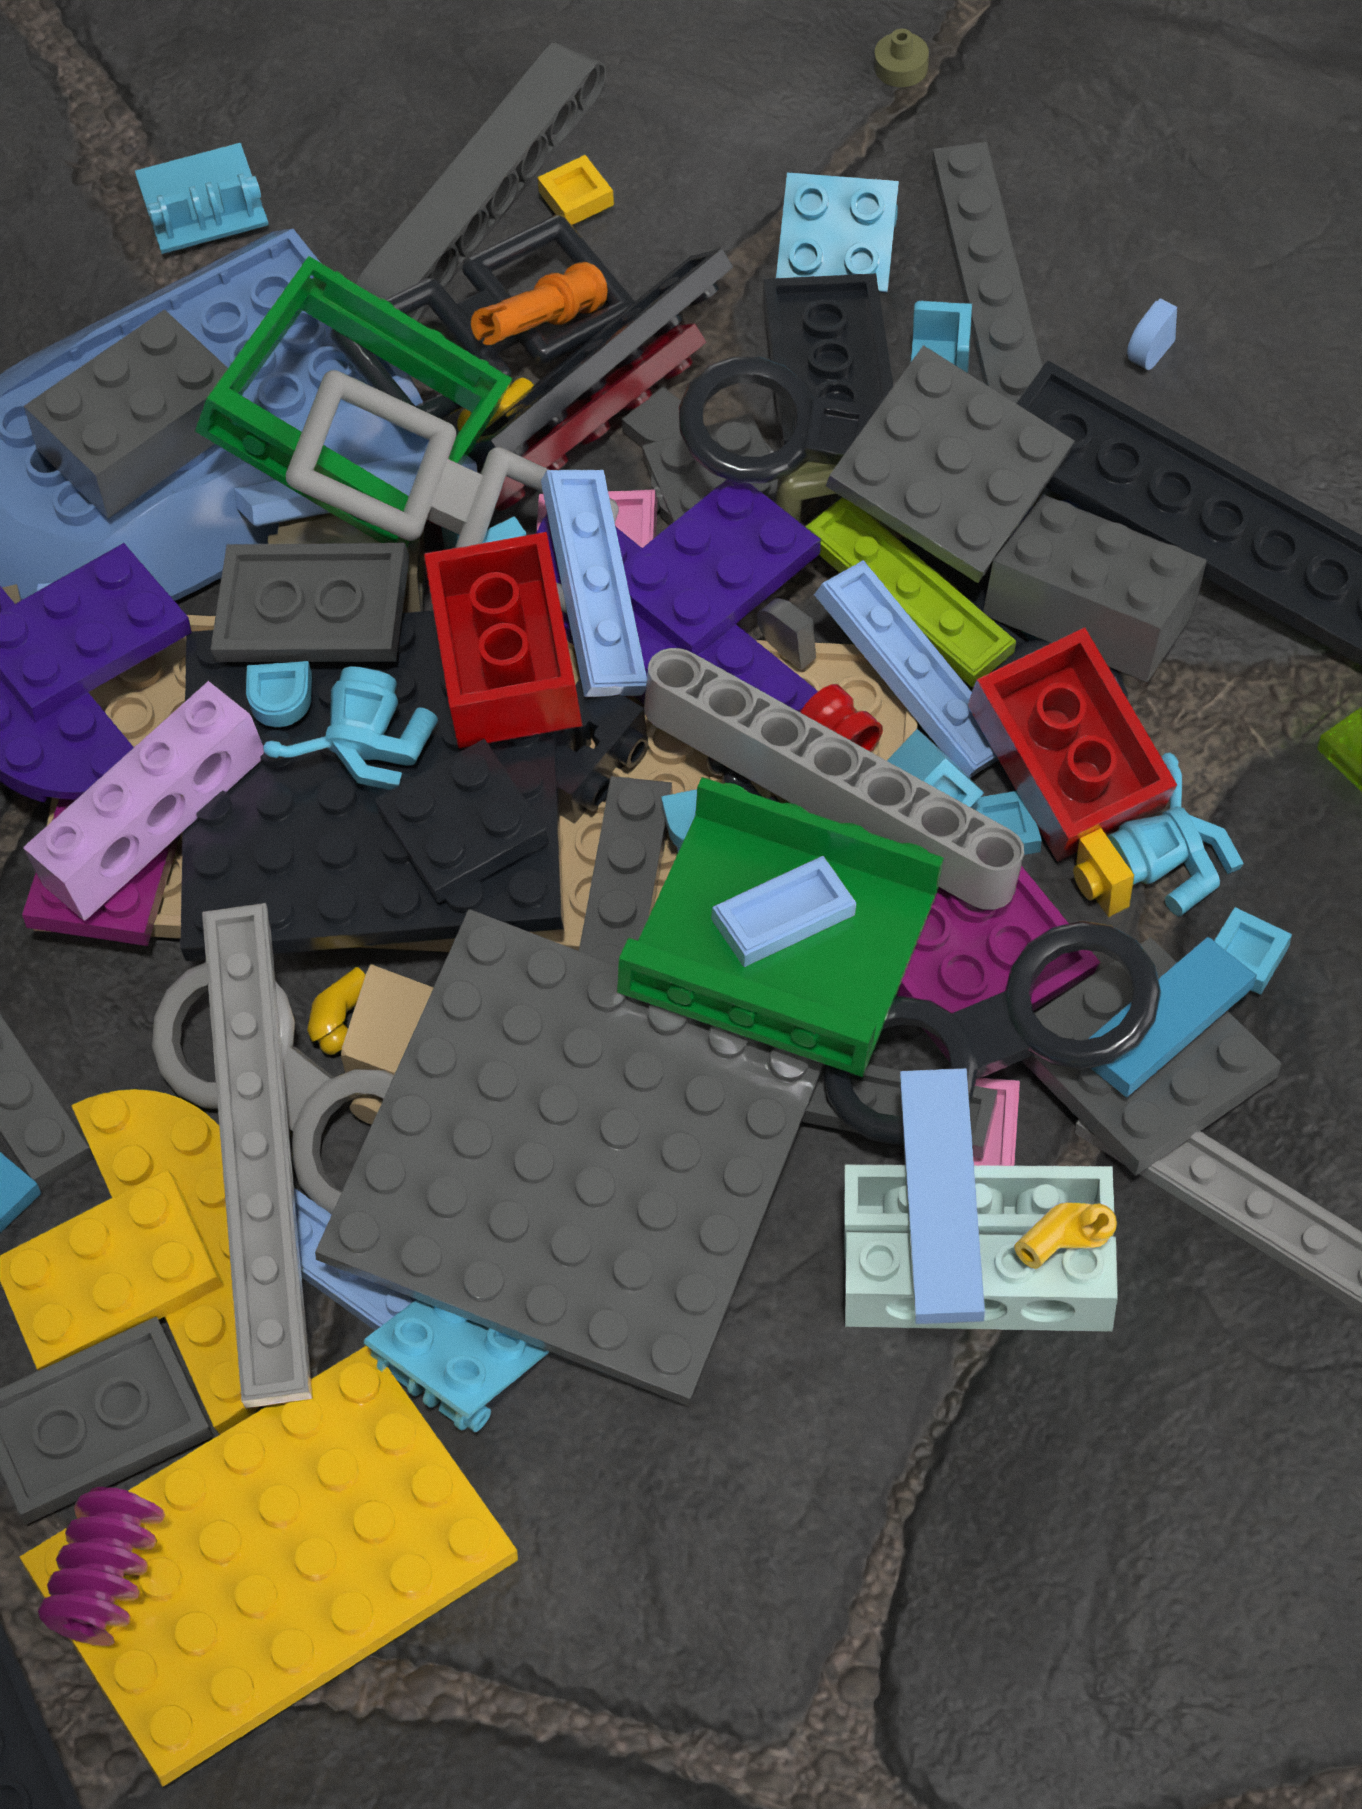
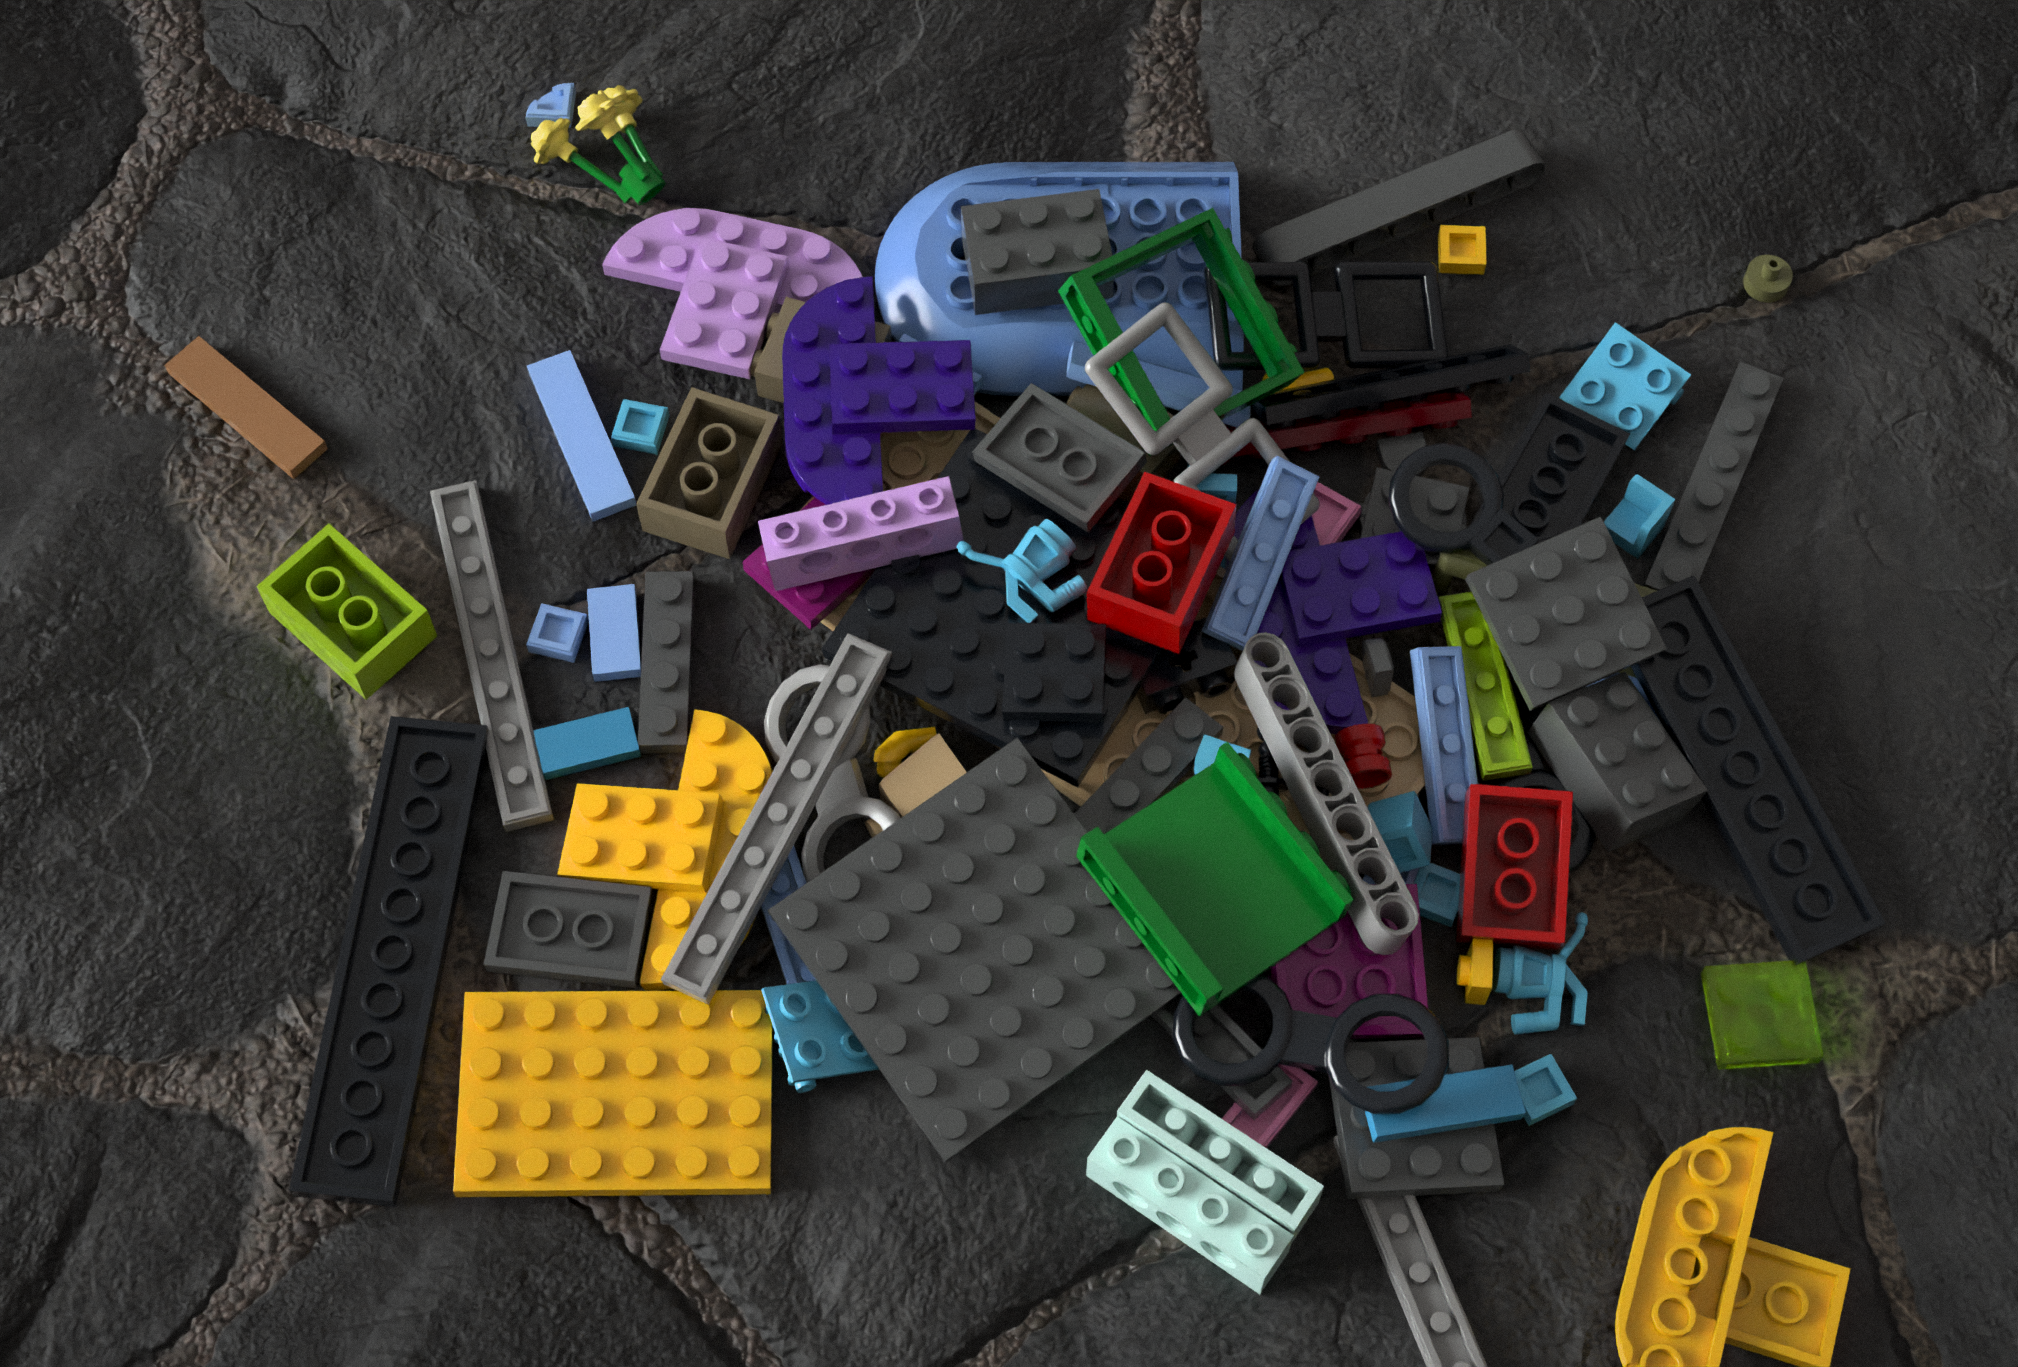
camera: 30 degrees right, 5 degrees up
magenta piece [38,1487,165,1646] -> none
medium azure hinge [135,143,269,254] -> none
medium azure tile [246,661,312,727] -> none
orange pin [471,262,608,345] -> none
light blue tile [711,856,856,967] -> none
light blue tile [900,1068,985,1324] -> none
yellow arm [1014,1203,1117,1269] -> none
light blue tile [1127,298,1177,370] -> none

